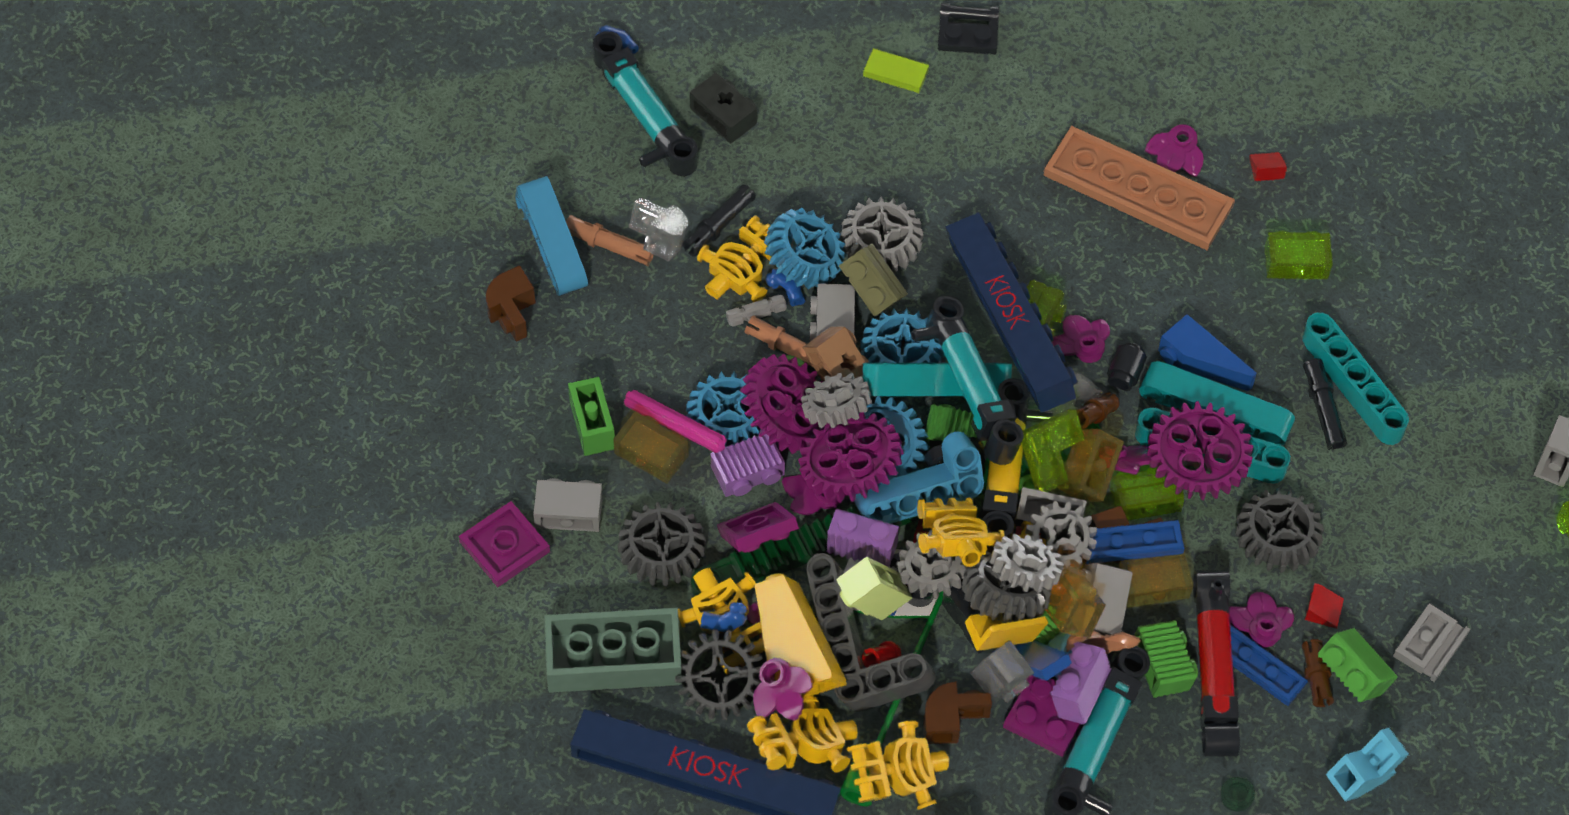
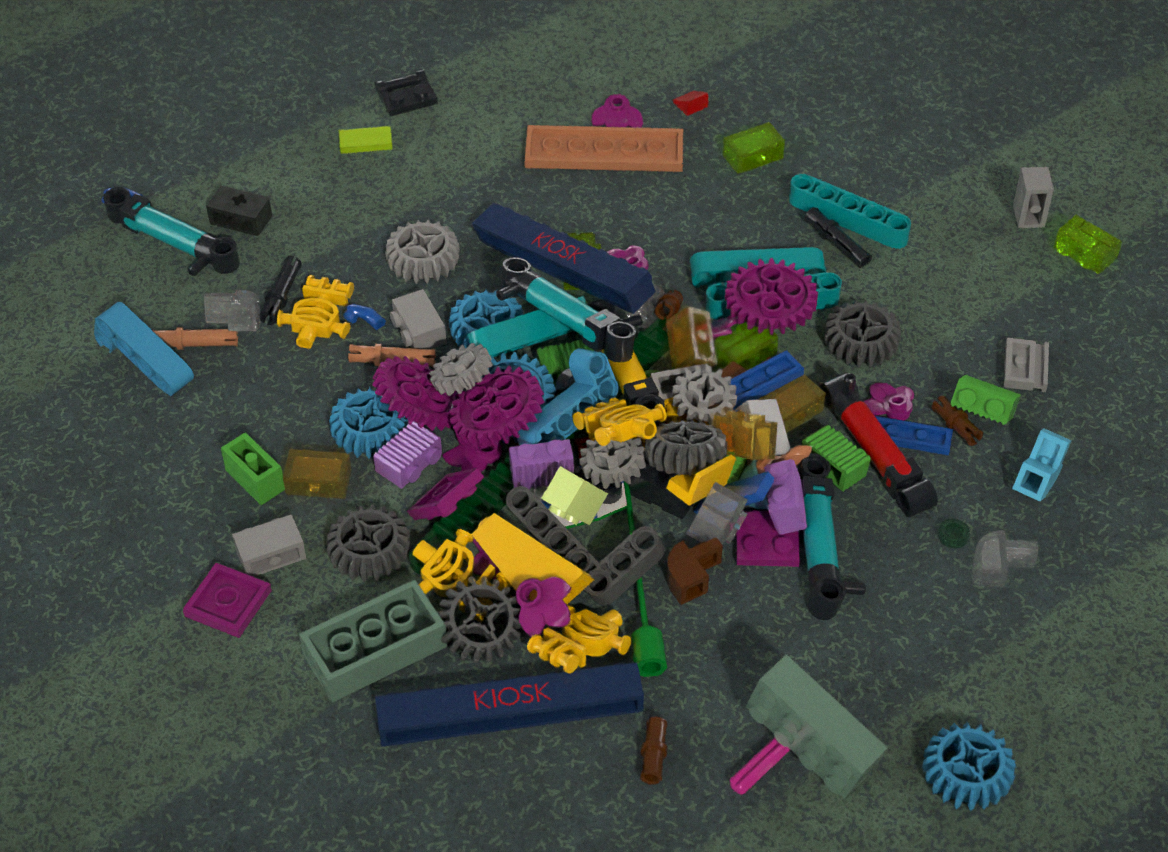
camera: 25 degrees left, 10 degrees down
reddish brown brick [486,265,535,342] -> none
dark pink axle [624,390,727,453] -> none
blue arm [700,602,747,633] -> none
light grey axle [726,295,787,326] -> none
dark azure gear [764,208,846,290] -> none
medium nougat brick [802,327,870,381] -> none
olive brick [839,243,908,317] -> none
yellow piece [847,721,949,810] -> none
red pin [862,641,901,667] -> none
light grey gear [990,534,1064,593] -> none
clear neon green plate [1022,409,1085,492] -> none
black brick [1107,343,1147,391] -> none
blue slope [1158,314,1257,391] -> none
red slope [1305,583,1344,628] -> none

